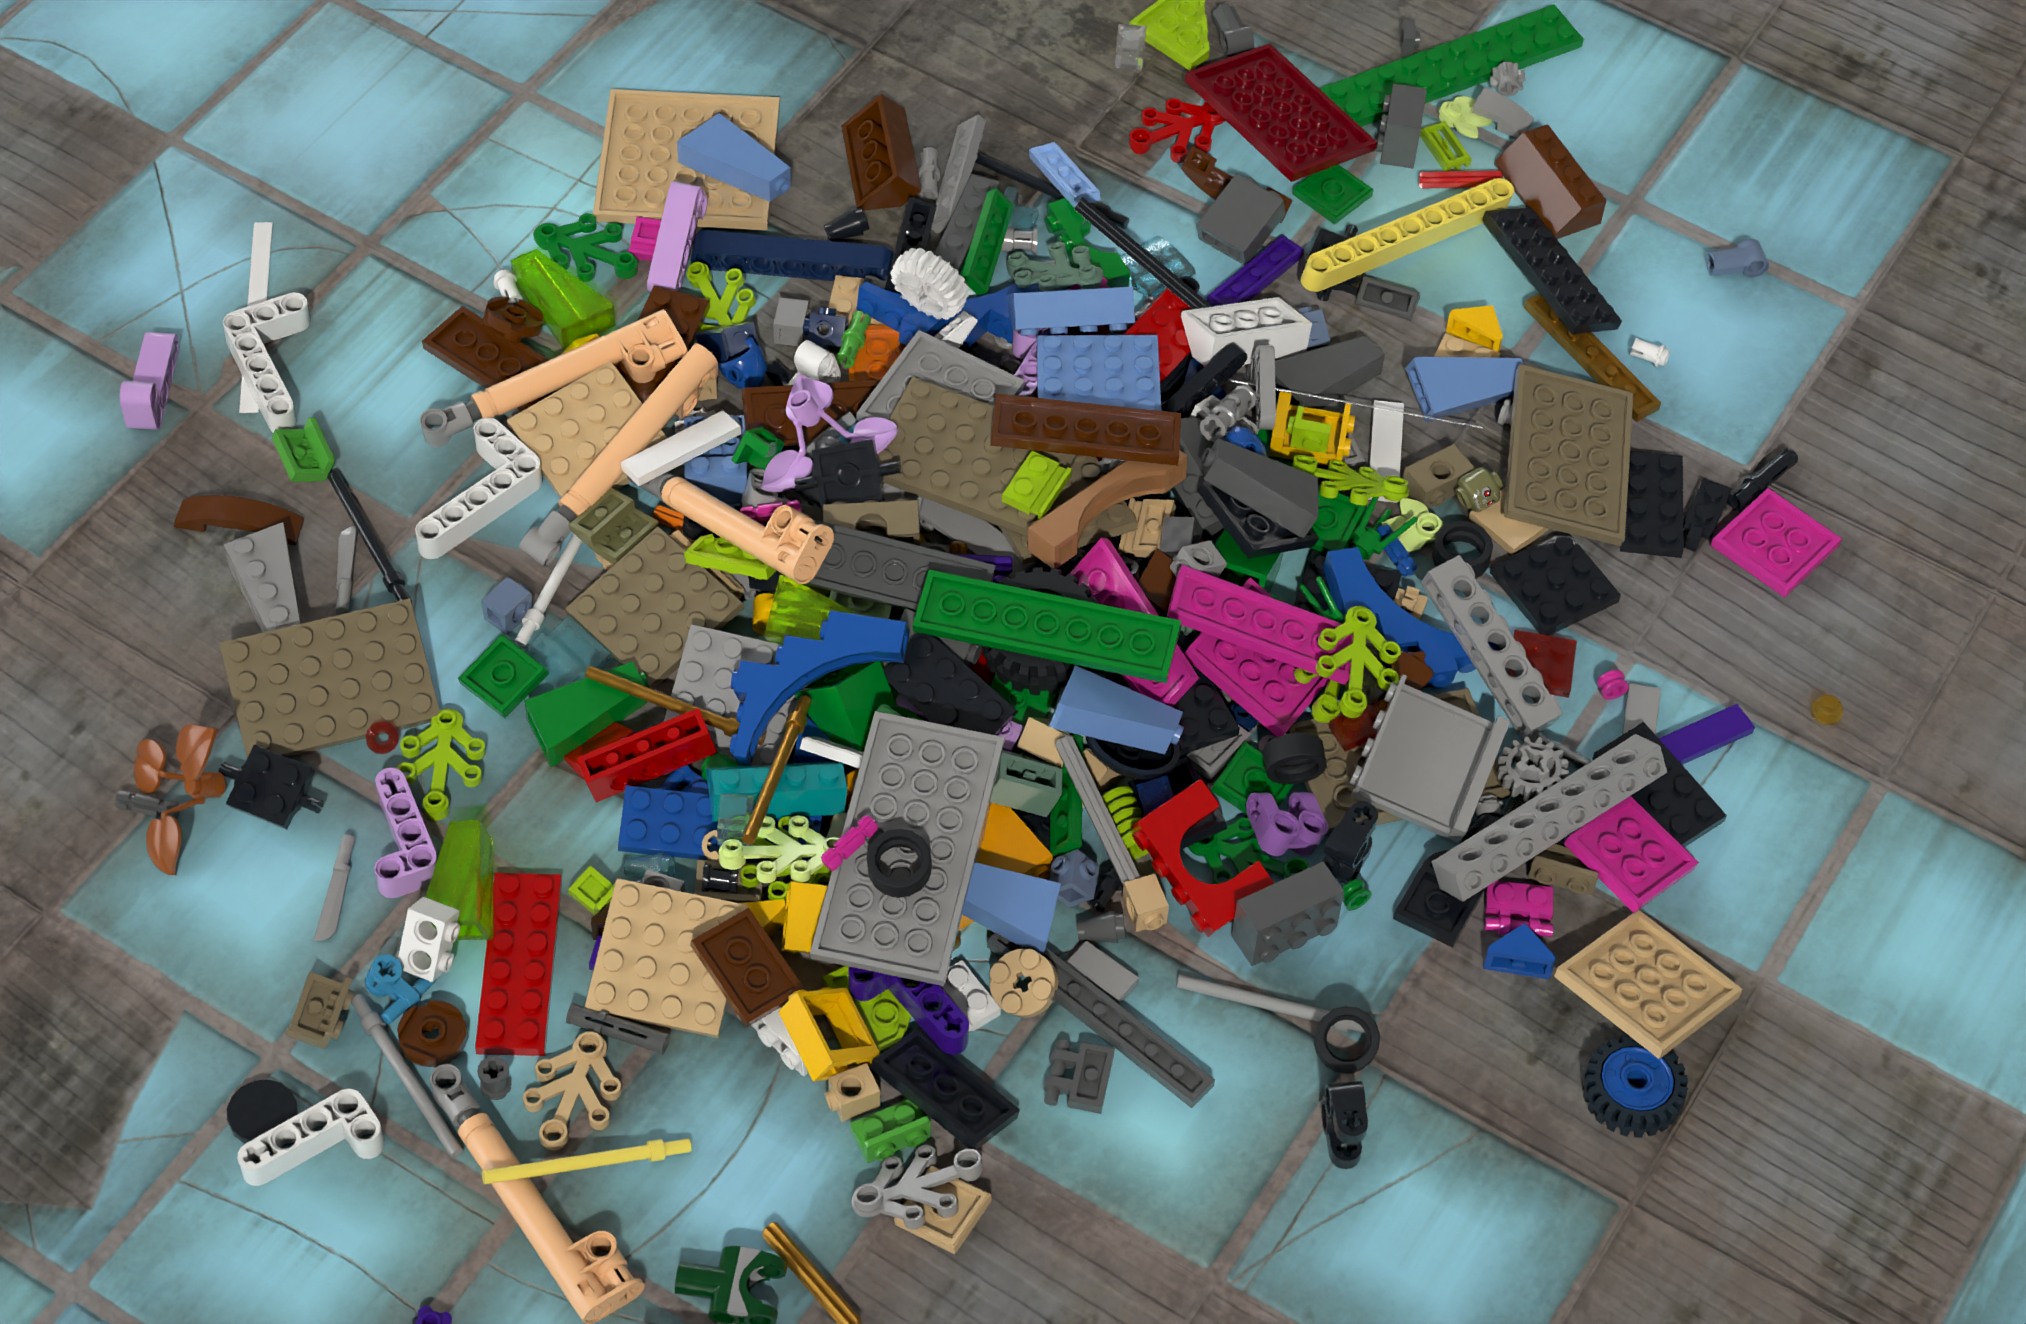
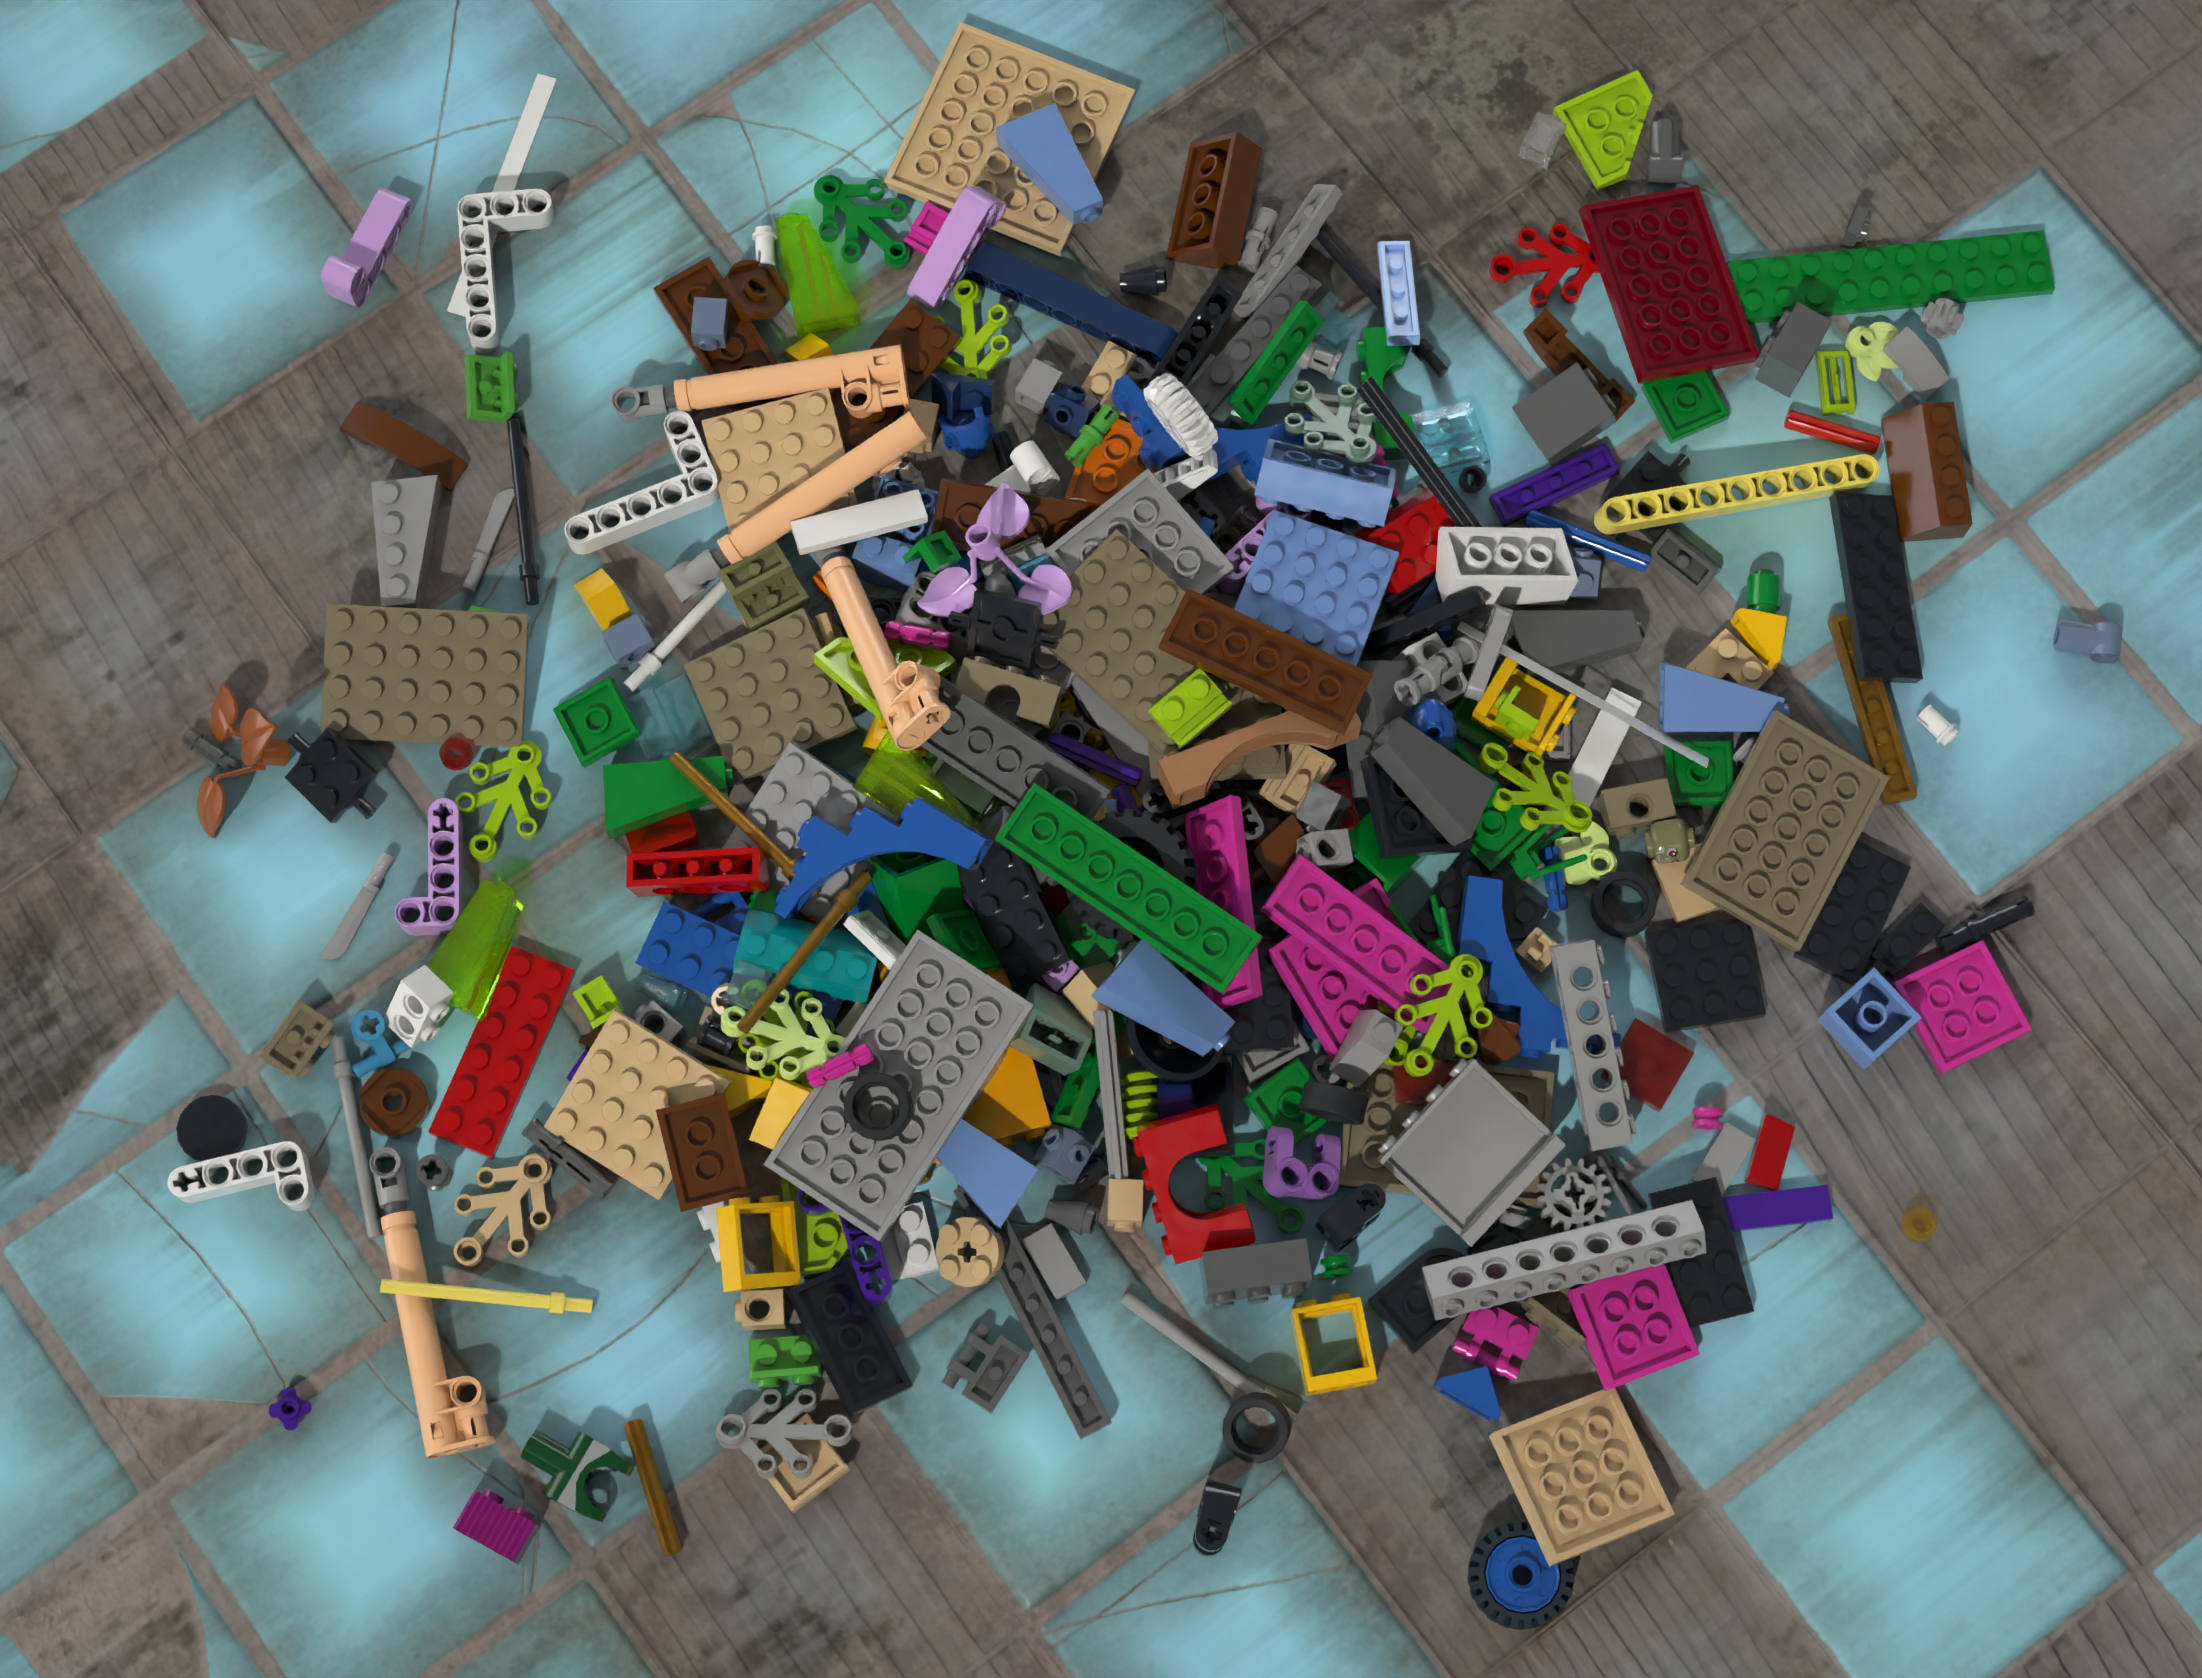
camera: 20 degrees right, 20 degrees up
none -> yellow slope [574,568,633,631]
none -> sand blue brick [691,297,729,351]
none -> yellow window [1290,1293,1377,1397]
none -> light grey slope [1329,1009,1404,1087]
none -> blue axle [1525,510,1651,572]
none -> green tile [1663,740,1734,808]
none -> red slope [1744,1113,1795,1191]
none -> green brick [1747,569,1781,614]
none -> medium blue brick [1817,968,1922,1070]

